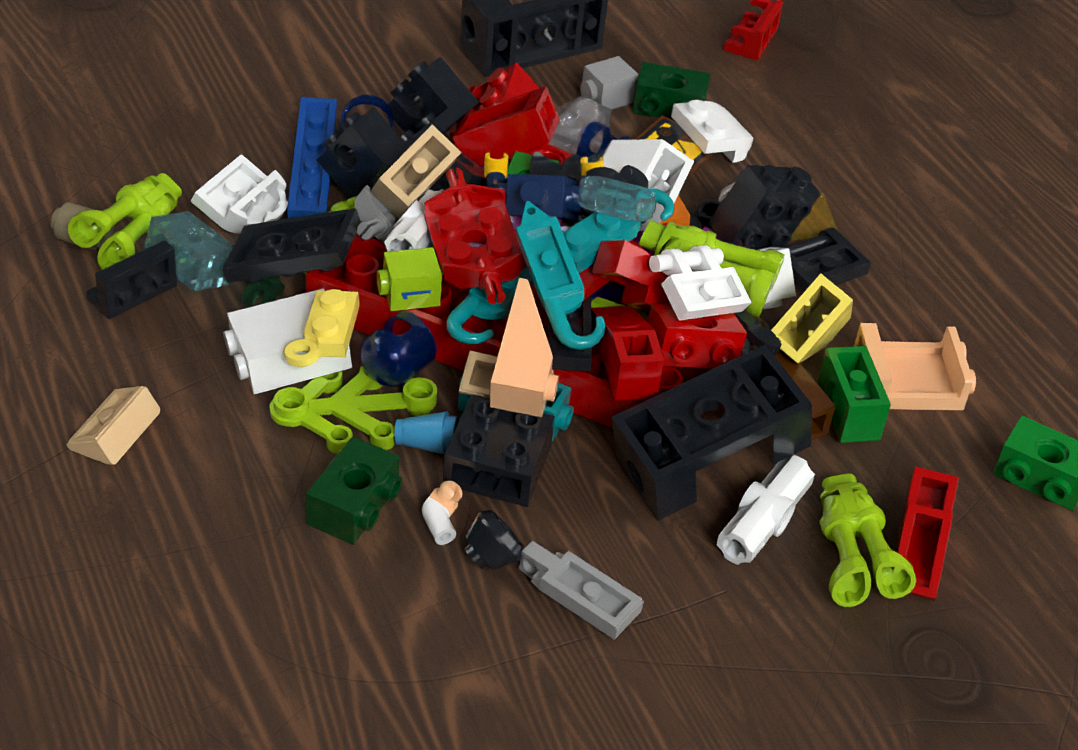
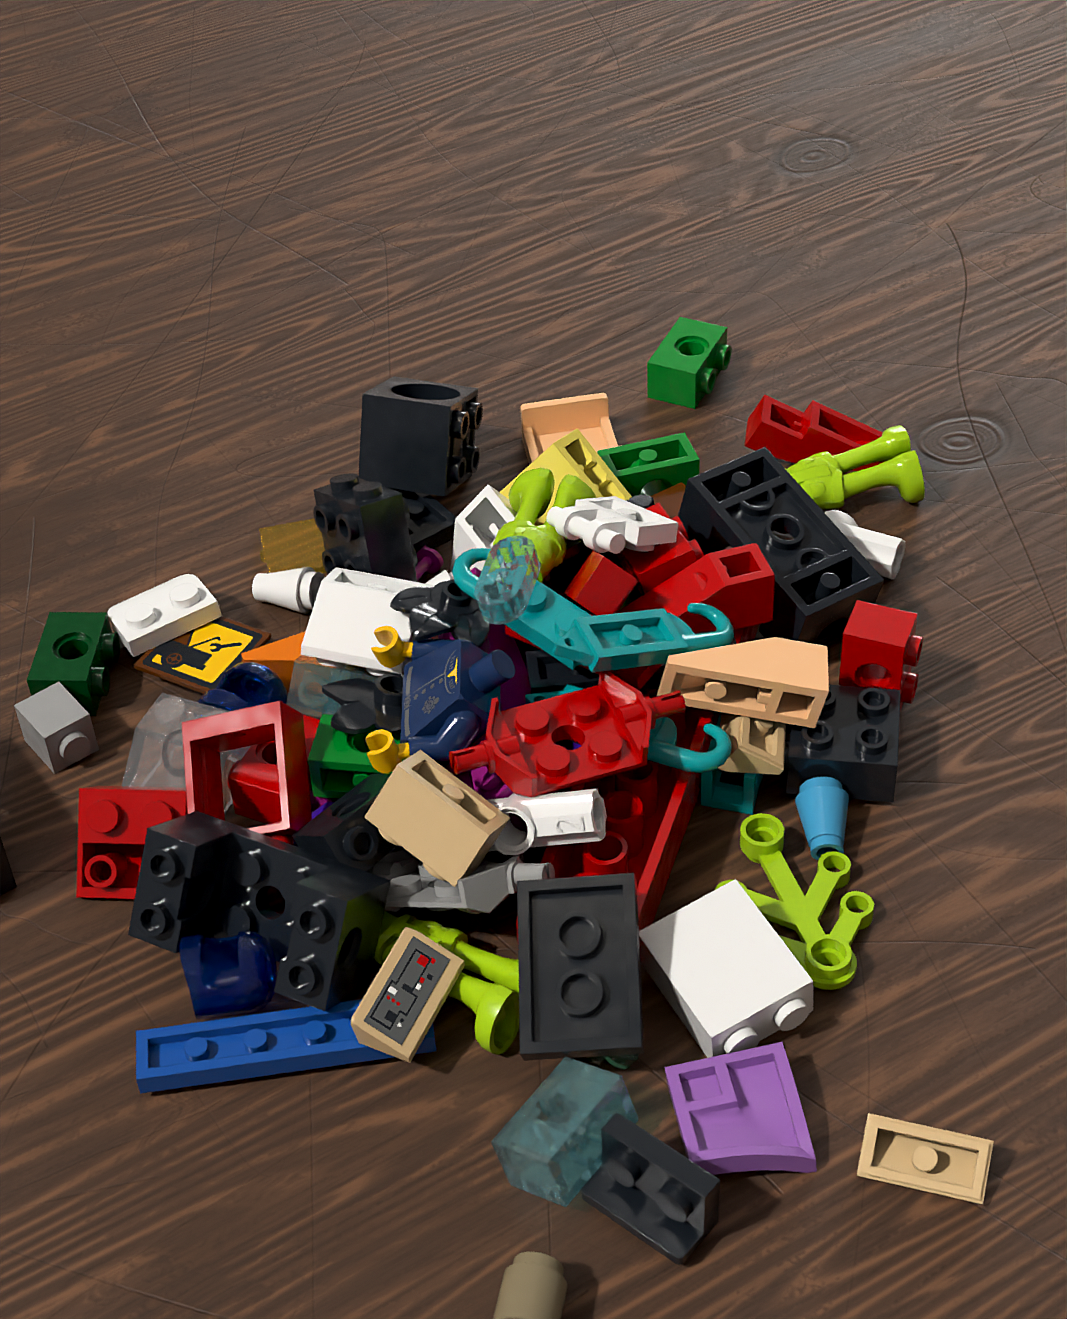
camera: 90 degrees left, 0 degrees up
lime piece [68,173,182,270] -> none
white slope [191,154,288,234] -> none
light yellow hinge [284,289,360,367] -> none
dark green brick [306,437,402,545] -> none
clear blue helmet [360,310,437,387] -> none
lime brick [377,247,442,311] -> none
white arm [421,481,463,545] -> none
black cone [464,510,524,570] -> none
light grey hinge [519,541,644,640] -> none
none -> slope [350,927,465,1063]
none -> black brick [358,376,483,497]
none -> medium lavender plate [664,1042,817,1175]
none -> red brick [839,600,923,711]

